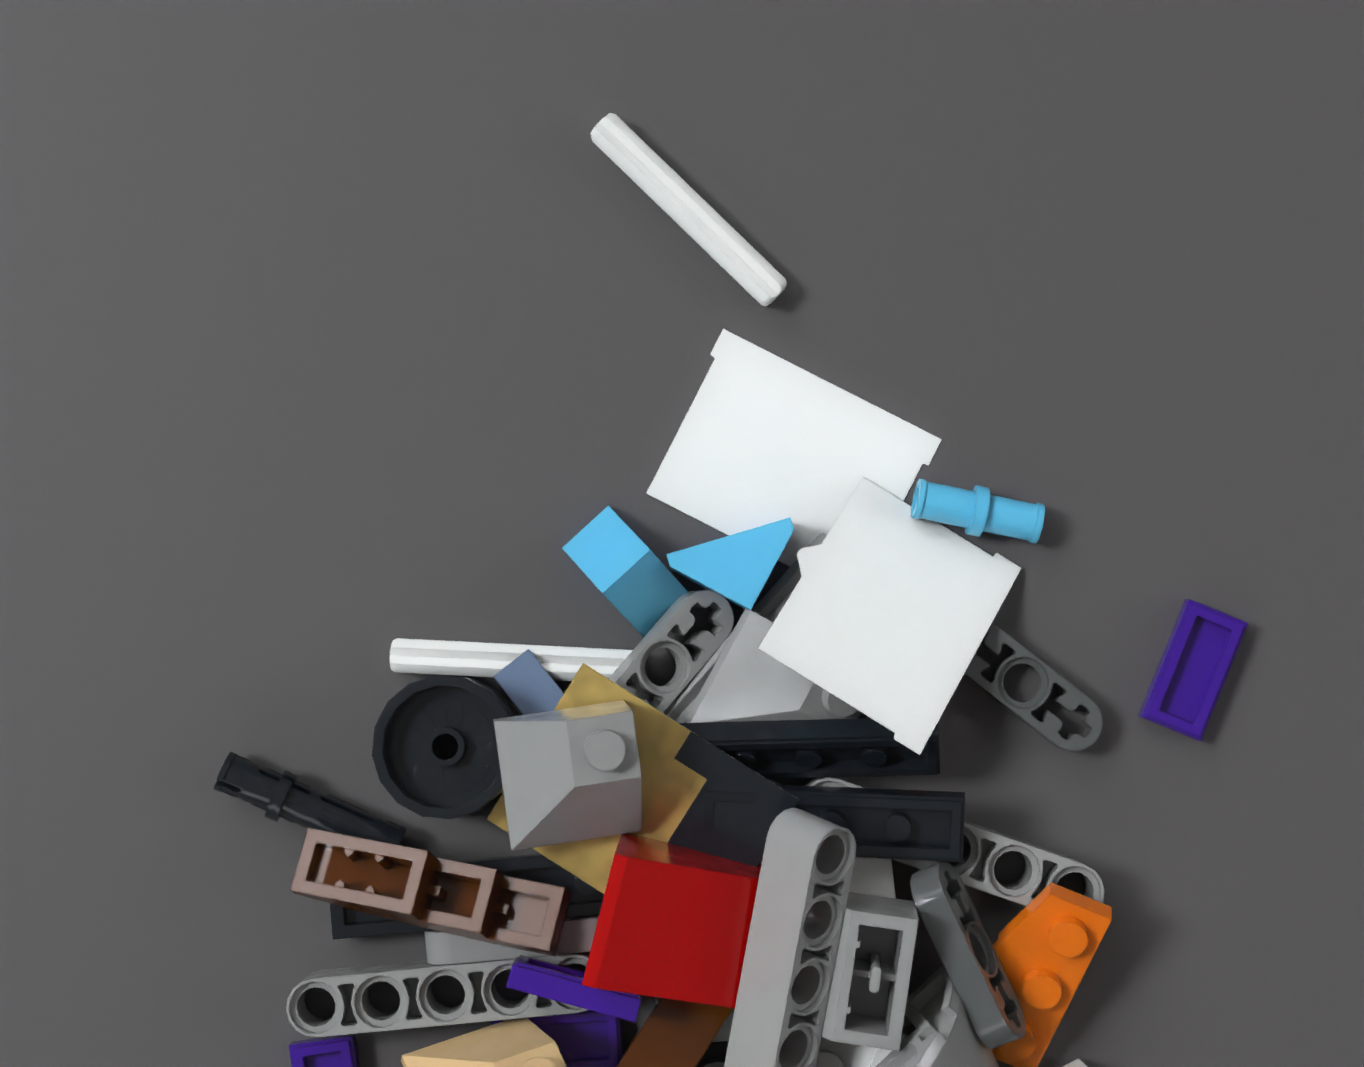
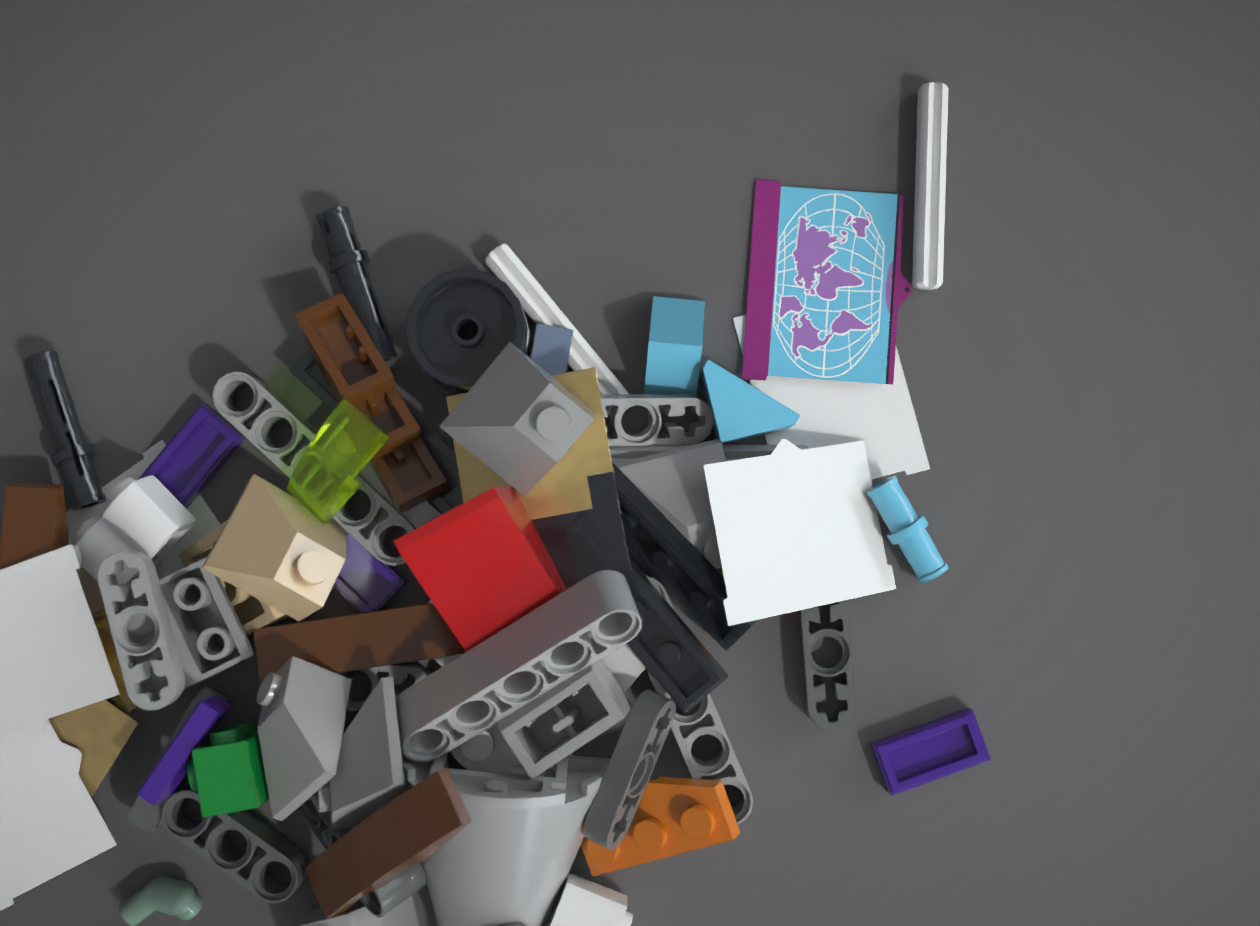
camera: 50 degrees right, 0 degrees up
dark purple tile [506,955,642,1022] -> none
none -> clear neon green slope [286,399,390,525]
none -> sticker [742,179,912,385]

